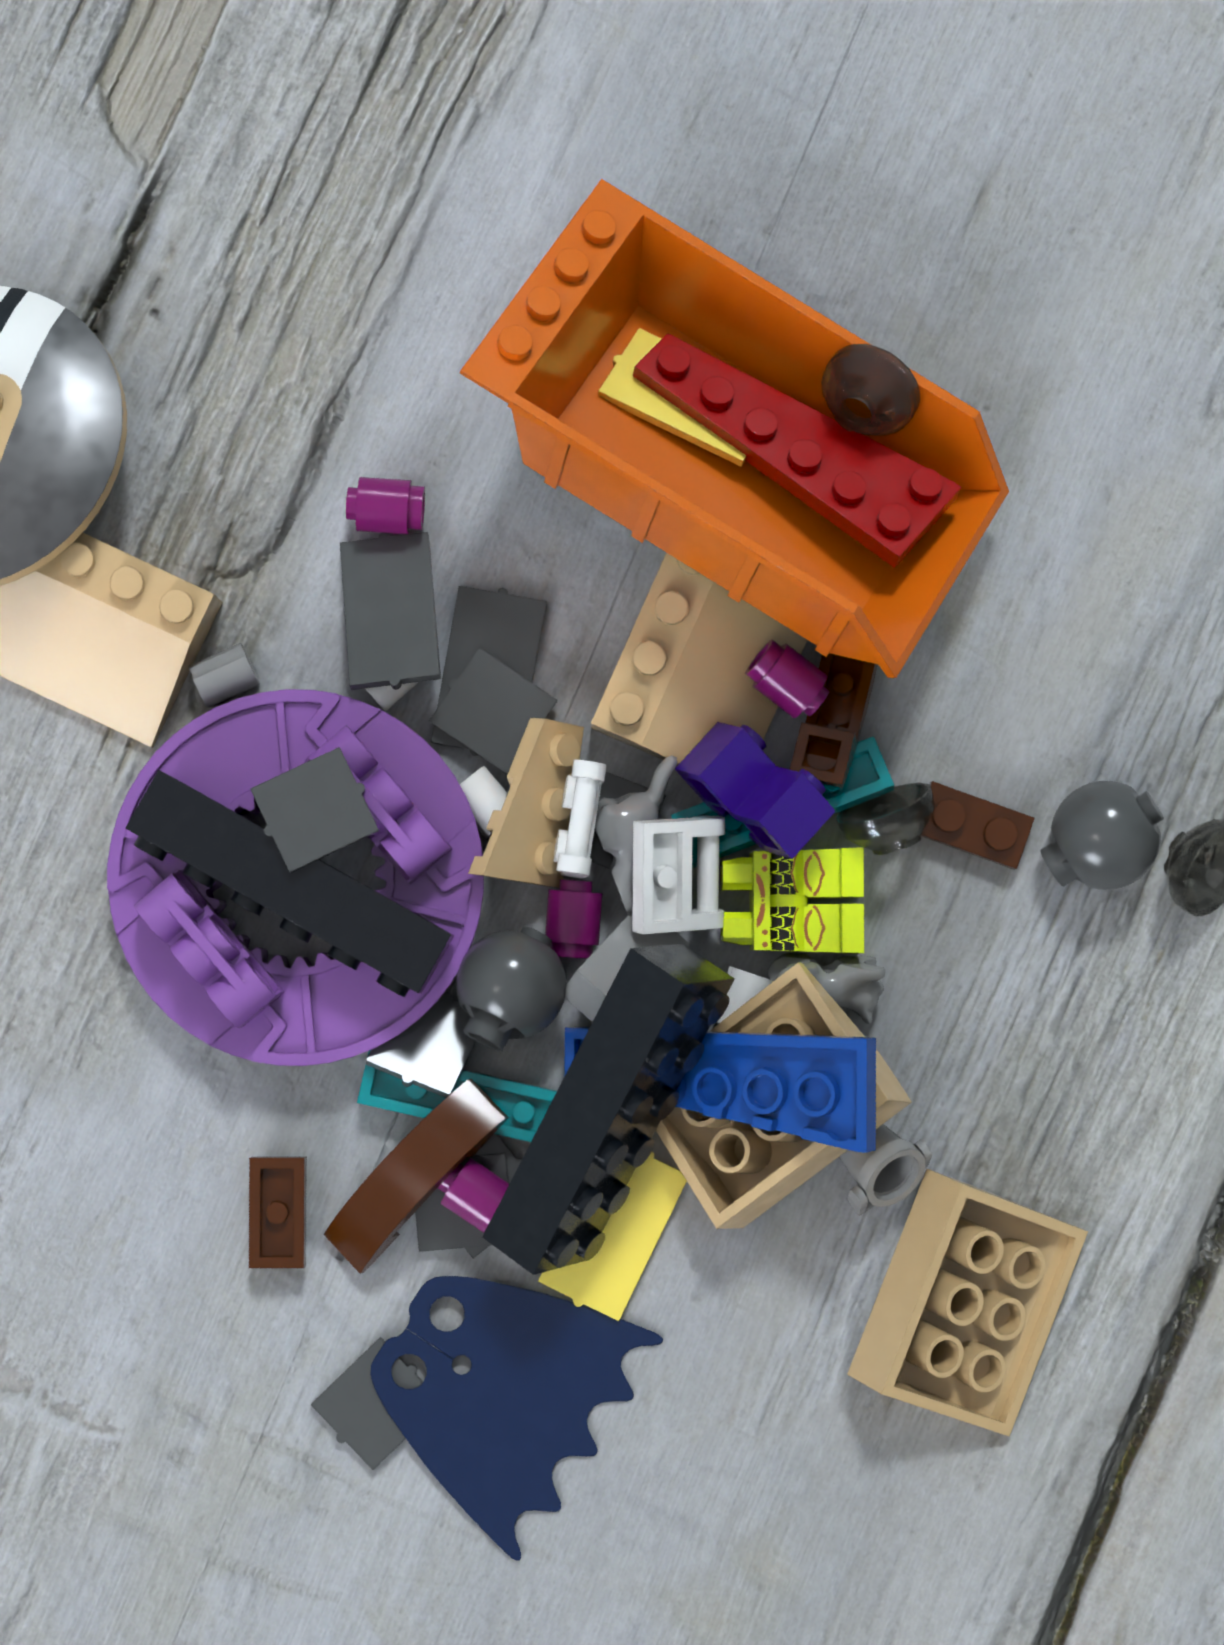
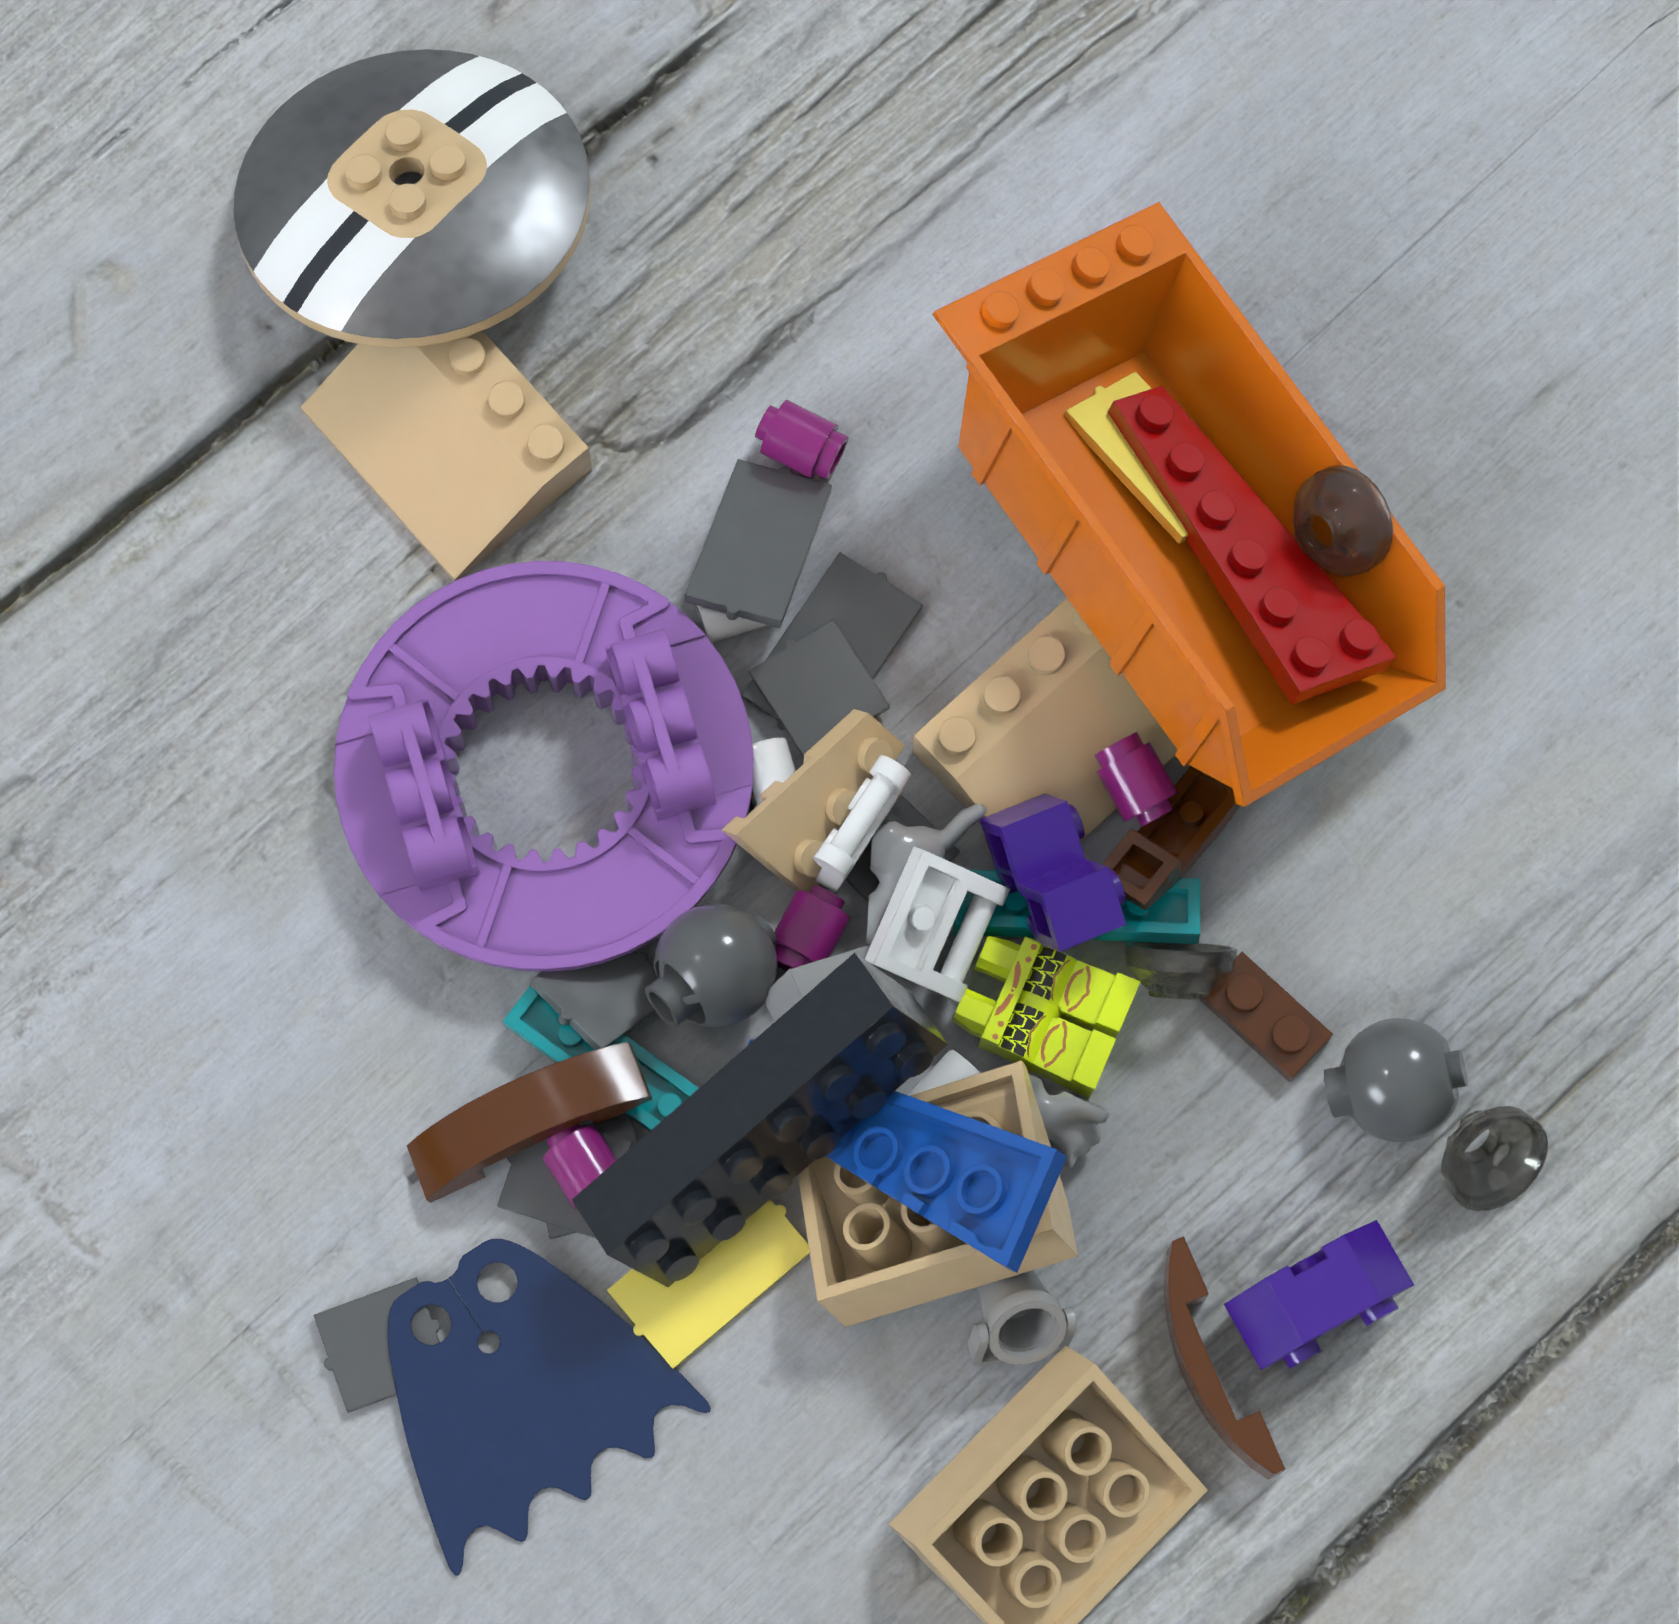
camera: 20 degrees right, 10 degrees down
black brick [125,770,454,998] -> none
light grey piece [189,643,260,708] -> none
reddish brown plate [249,1156,307,1268] -> none
dark grey piece [250,747,379,873] -> none
none -> reddish brown slope [1164,1236,1286,1480]
none -> dark purple brick [1224,1220,1414,1370]

